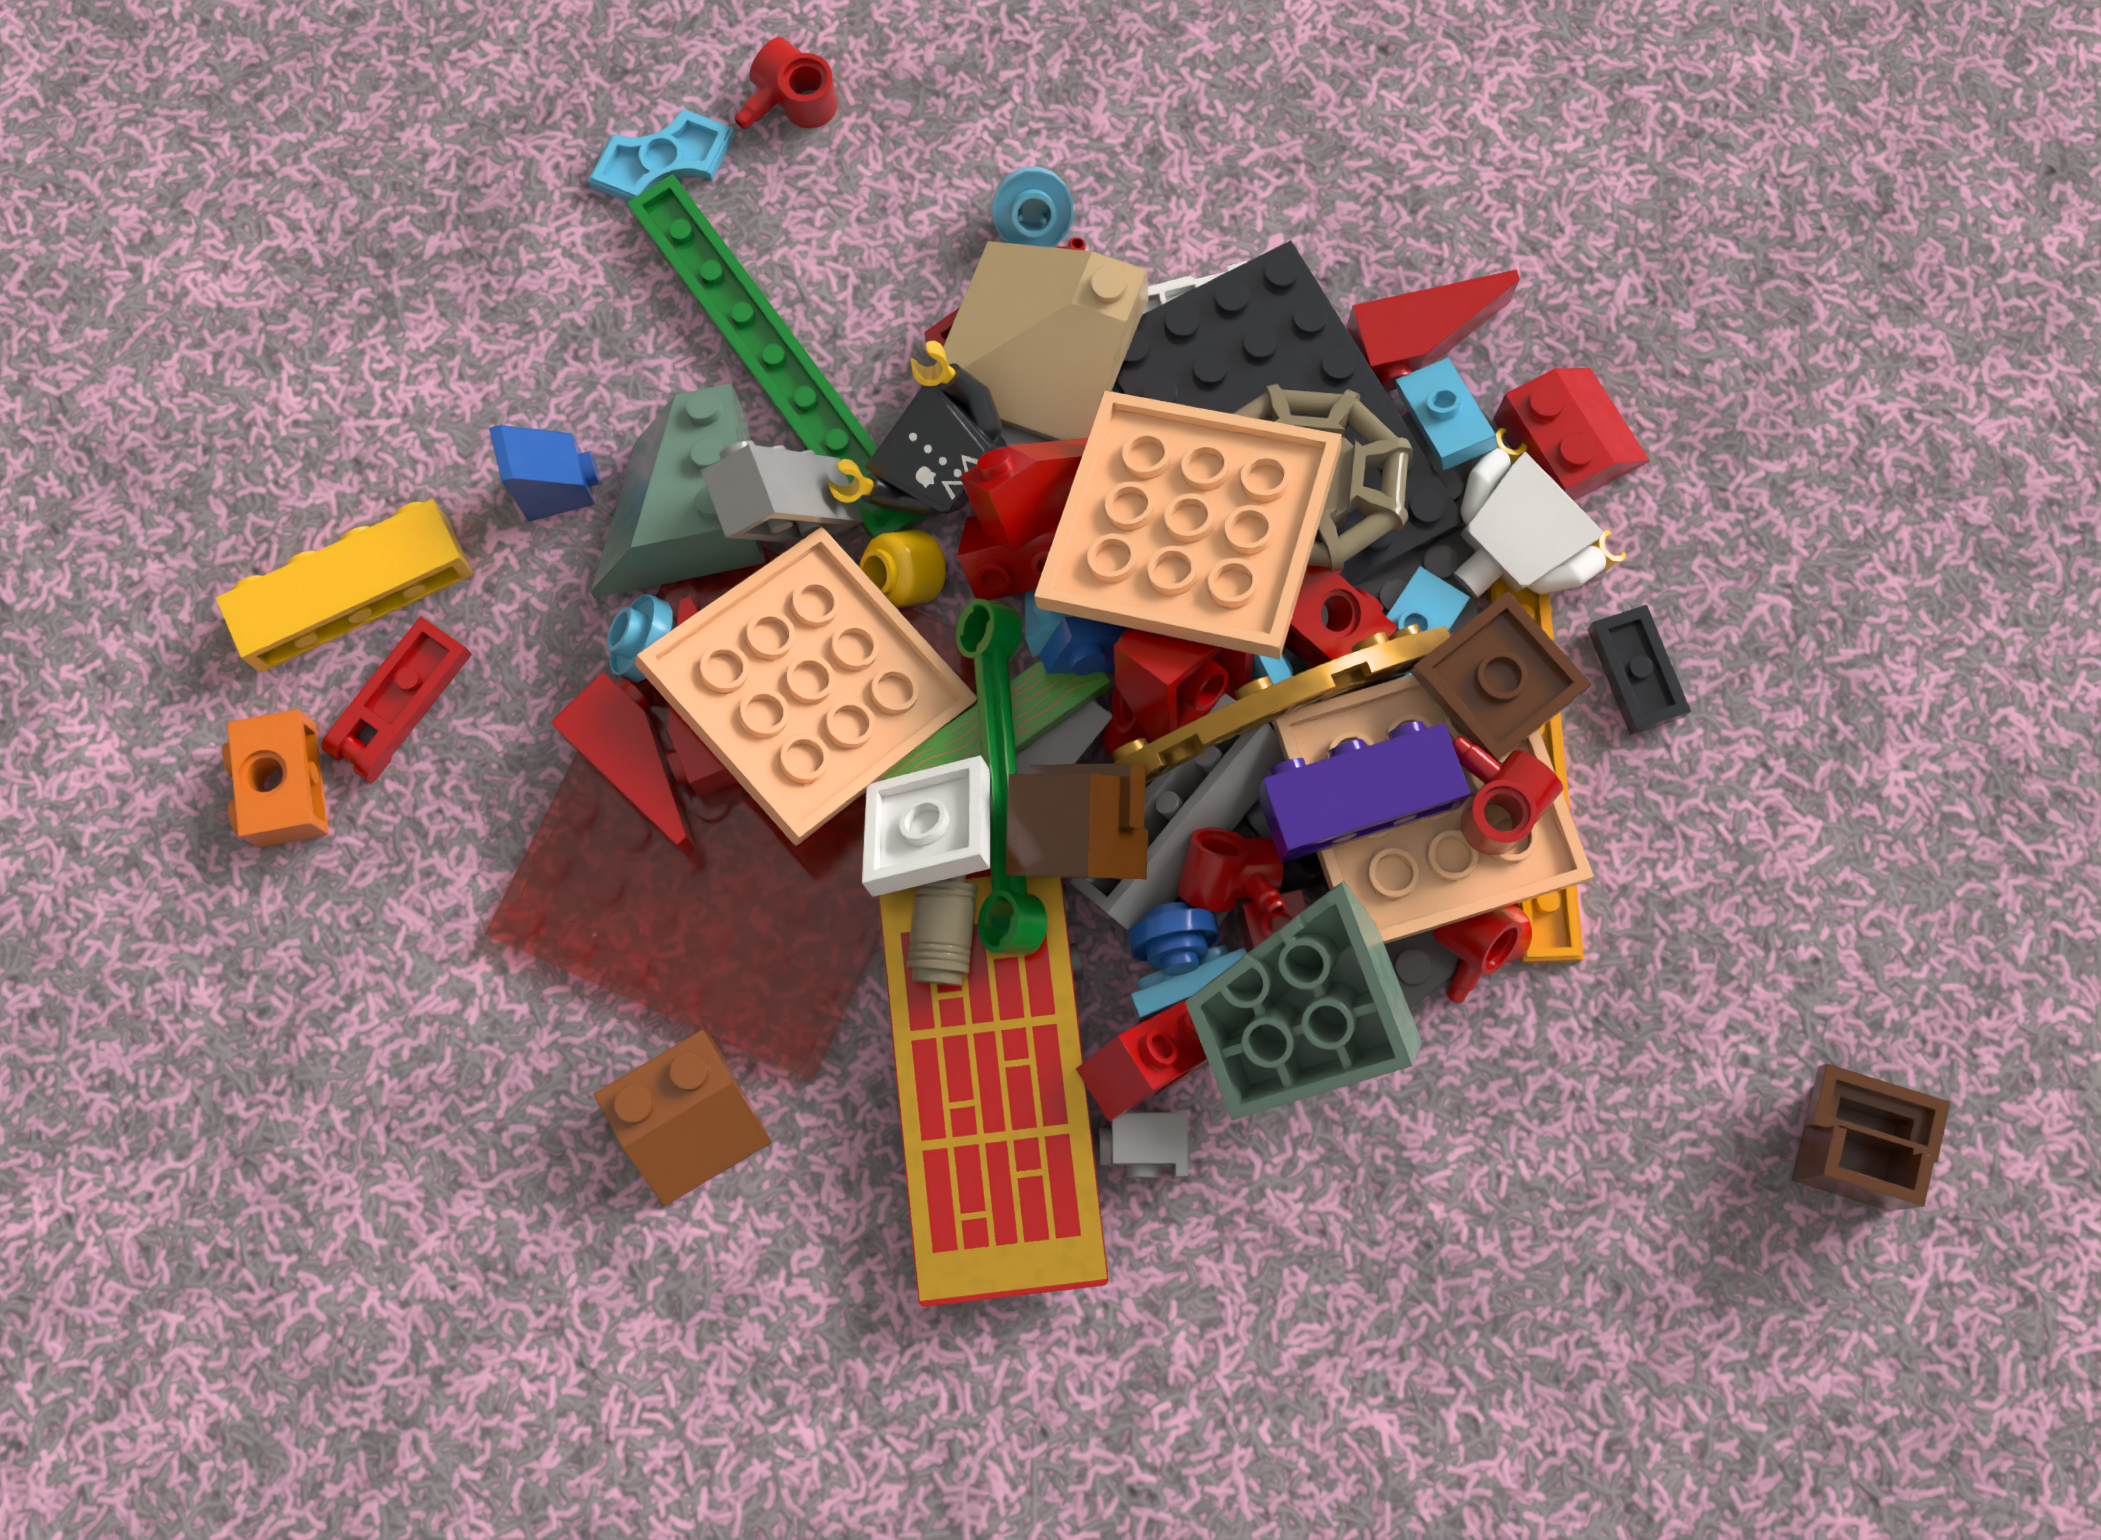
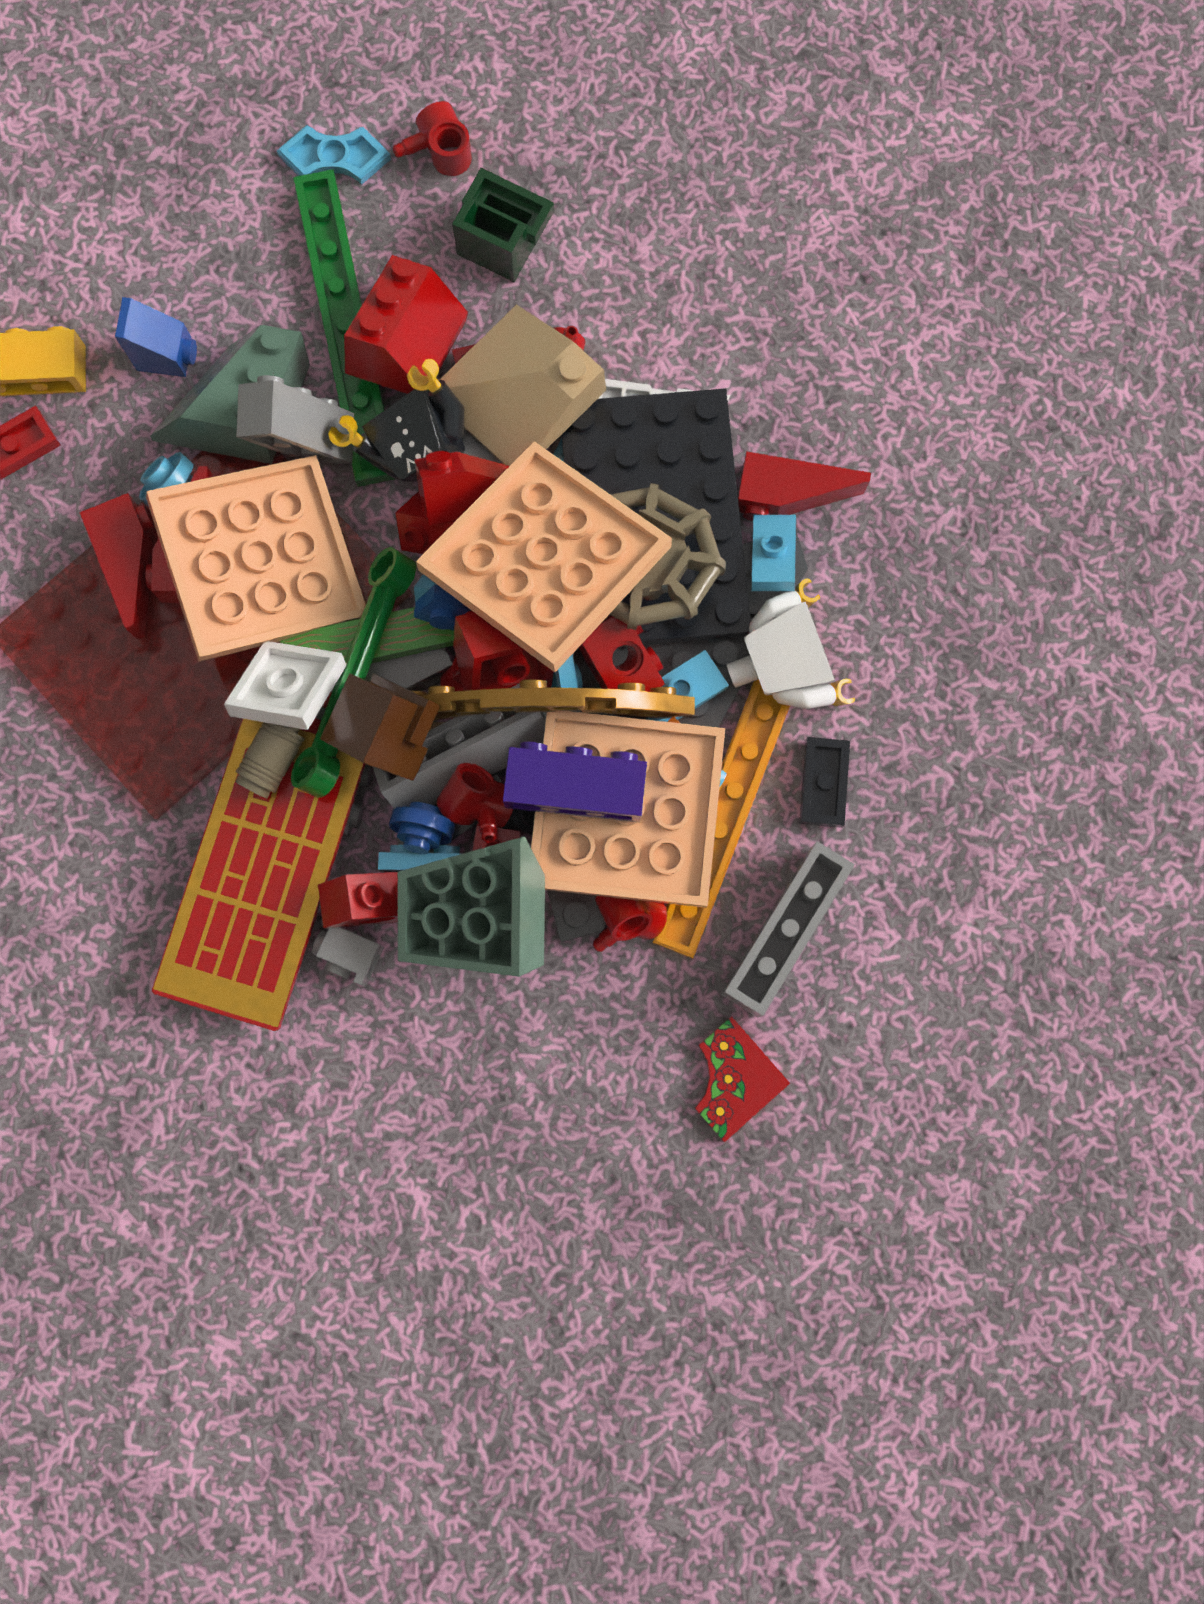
camera: 20 degrees right, 5 degrees up
dark orange slope [593,1029,772,1206] -> none
yellow head [859,530,947,608] -> none
medium azure plate [991,167,1074,247] -> none
reddish brown plate [1410,591,1591,762] -> none
red piece [1452,736,1563,855] -> none
red slope [1493,368,1650,501] -> none
reddish brown plate [1792,1064,1950,1211] -> none
none -> red slope [344,255,468,394]
none -> dark green plate [452,168,554,282]
none -> red tile [695,1016,790,1143]
none -> light grey brick [721,841,855,1018]

